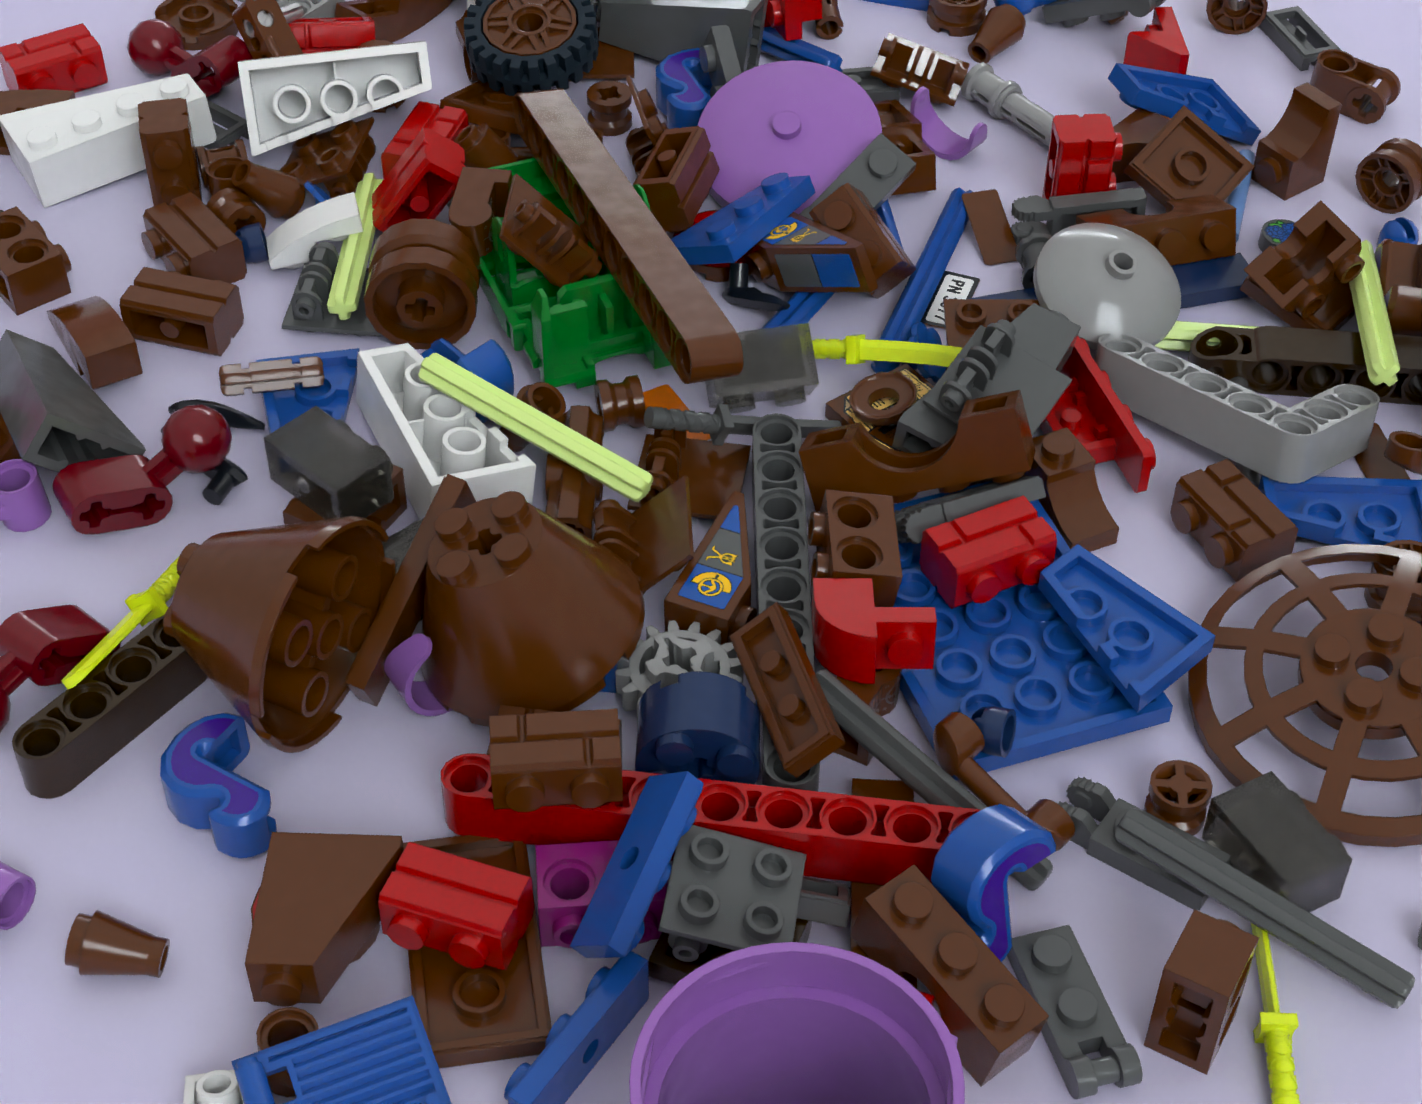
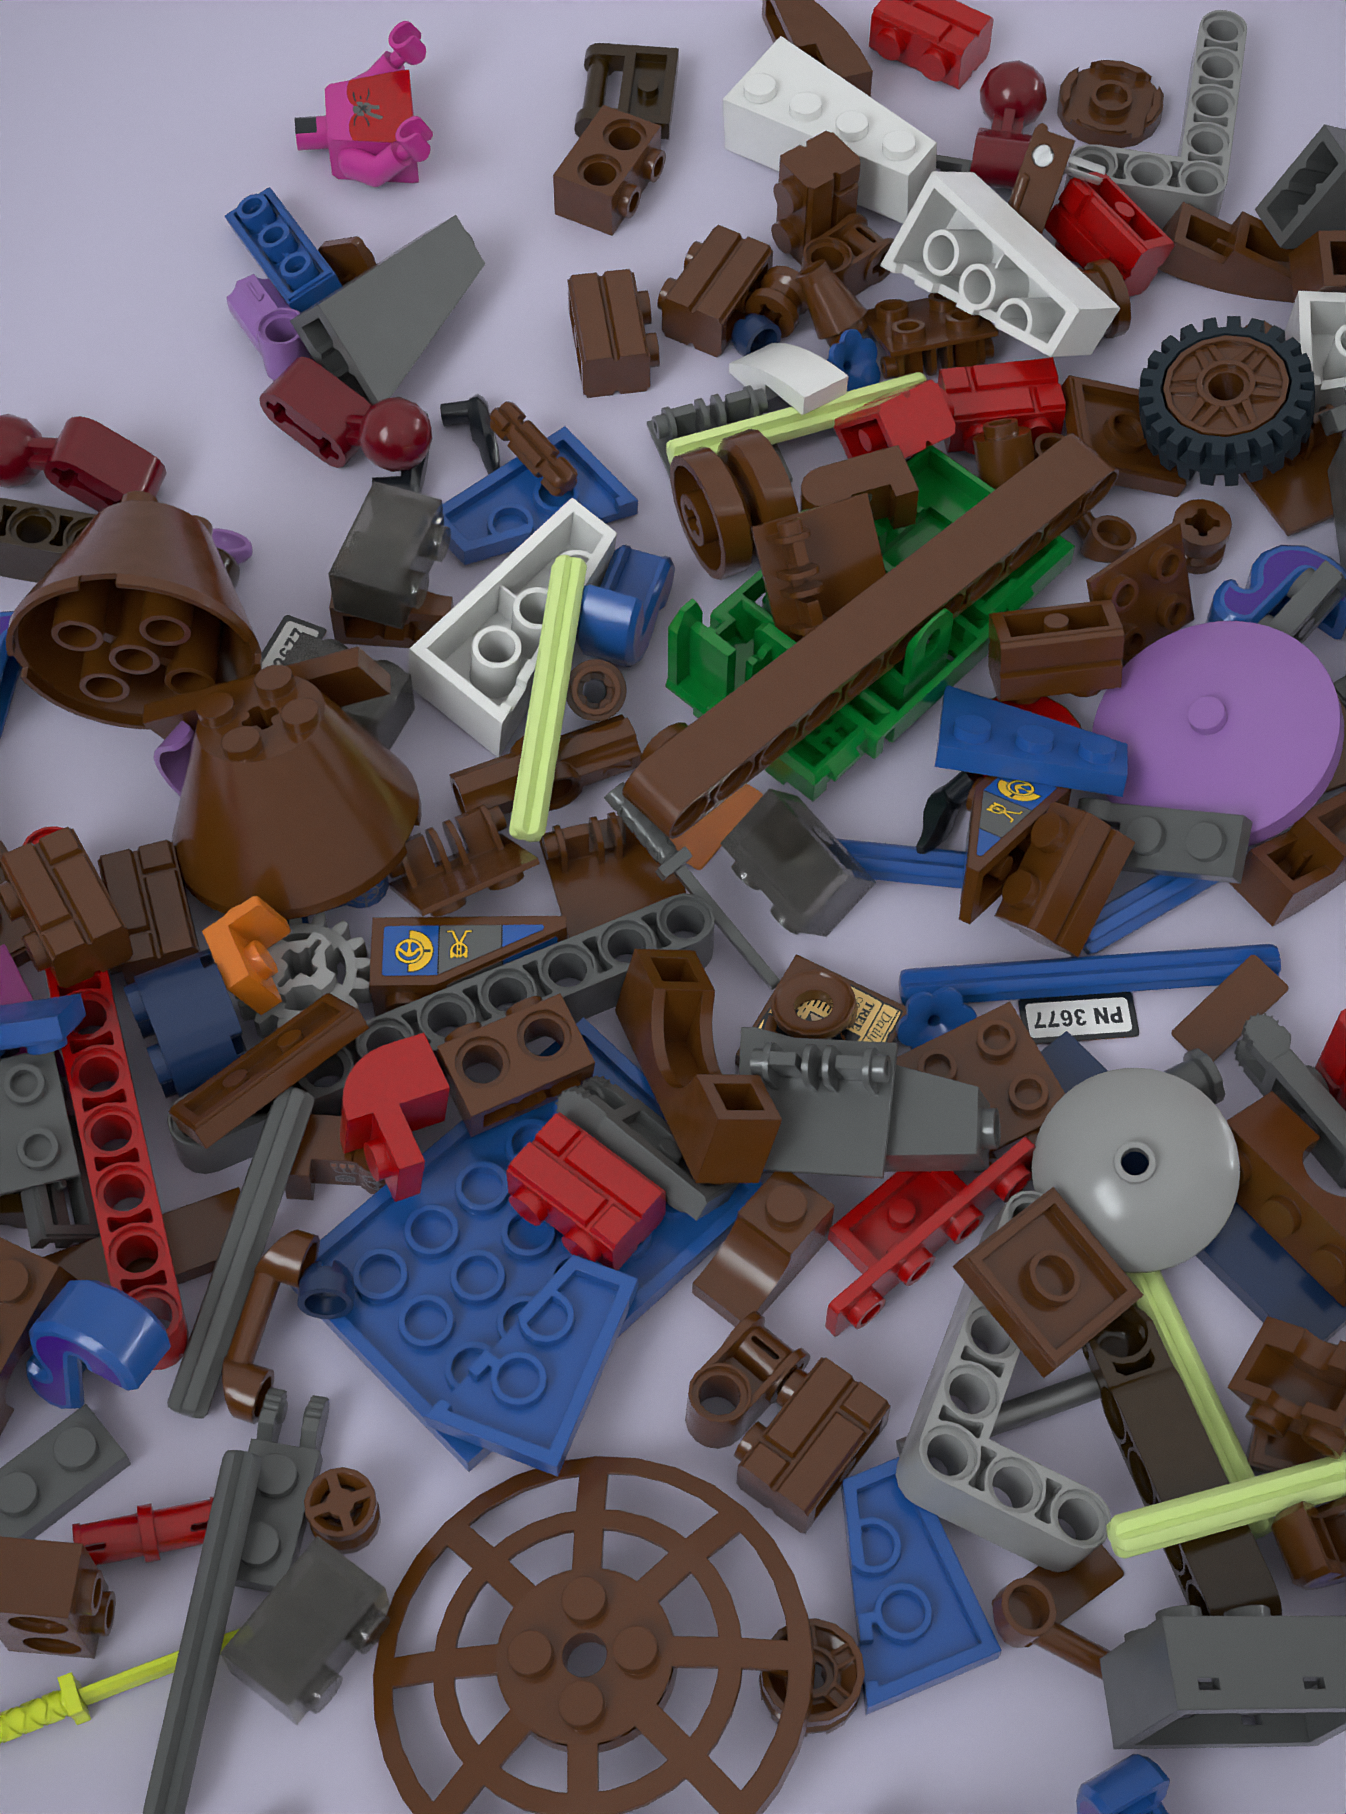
camera: 65 degrees right, 15 degrees up
reddish brown slope [47,296,143,389] -> none
neon yellow sword [61,557,180,690] -> none
neon yellow sword [781,334,963,367] -> none
none -> red pin [72,1496,214,1566]
none -> orange bracket [202,896,291,1016]
none -> reddish brown piece [685,1311,810,1449]
none -> reddish brown tile [953,1187,1143,1378]

